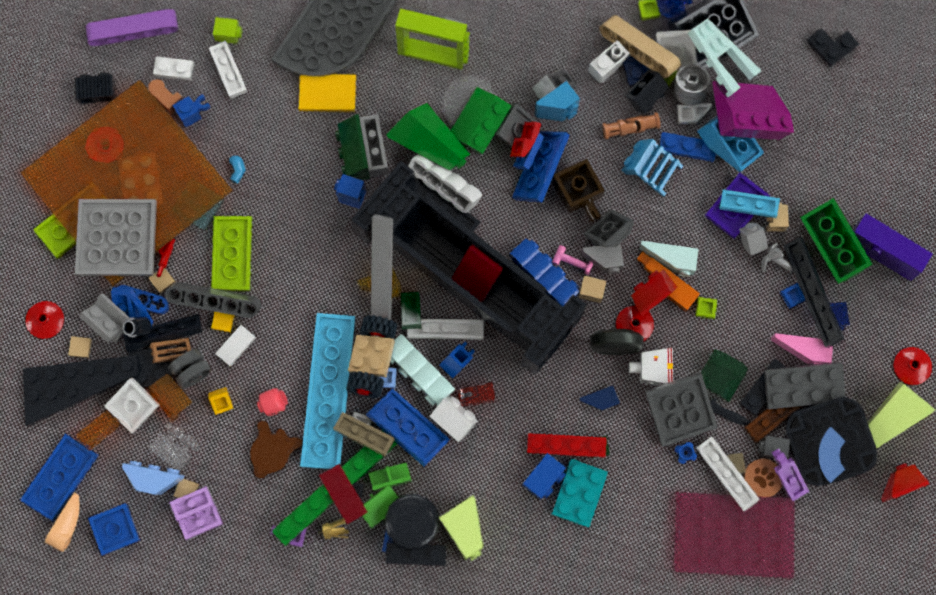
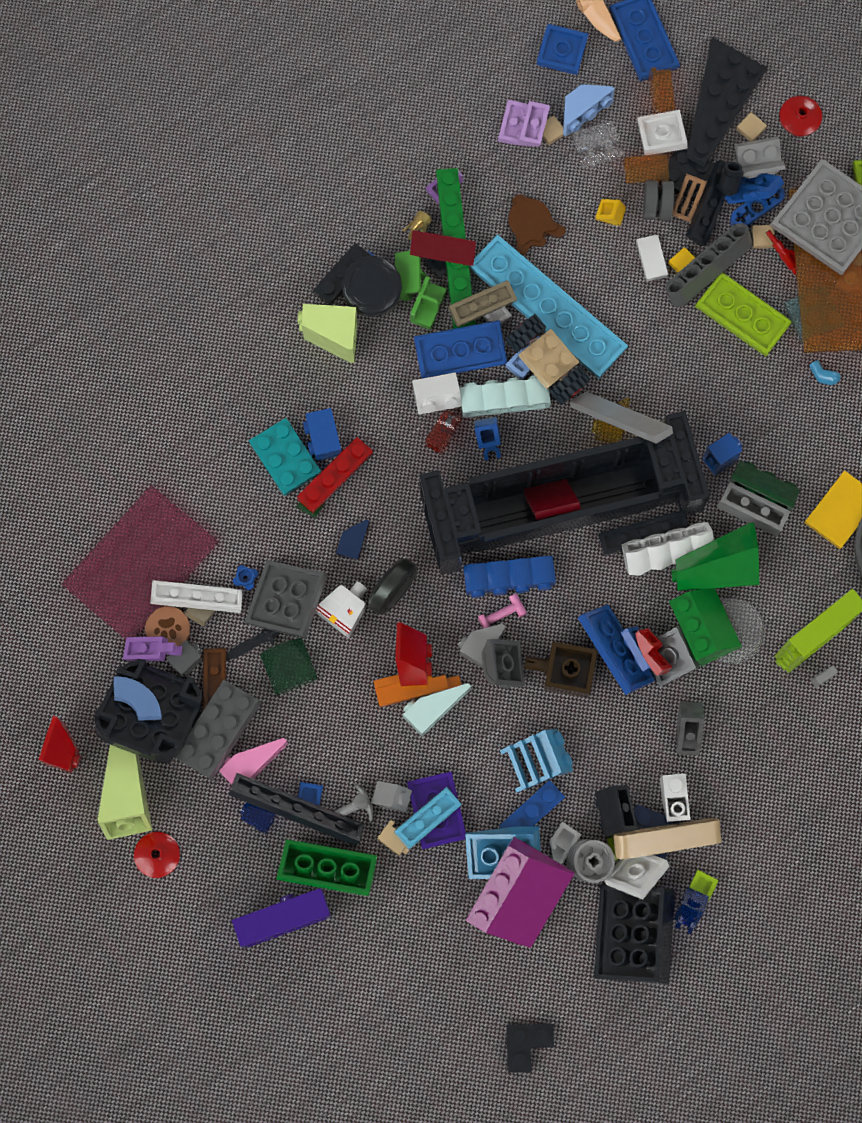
camera: 130 degrees right, 0 degrees up
coral head [257,388,288,417] -> none
dark green tile [400,292,422,330] -> none
white tile [407,319,484,340] -> none
dark azure slope [534,81,580,121] -> none
tan panel [578,276,606,303] -> none
nougat piece [602,112,661,140] -> none
red dish [616,306,654,342] -> none
light aqua wing [688,19,761,97] -> none
lime tile [695,297,717,319] -> none
black plate [739,359,786,416] -> none

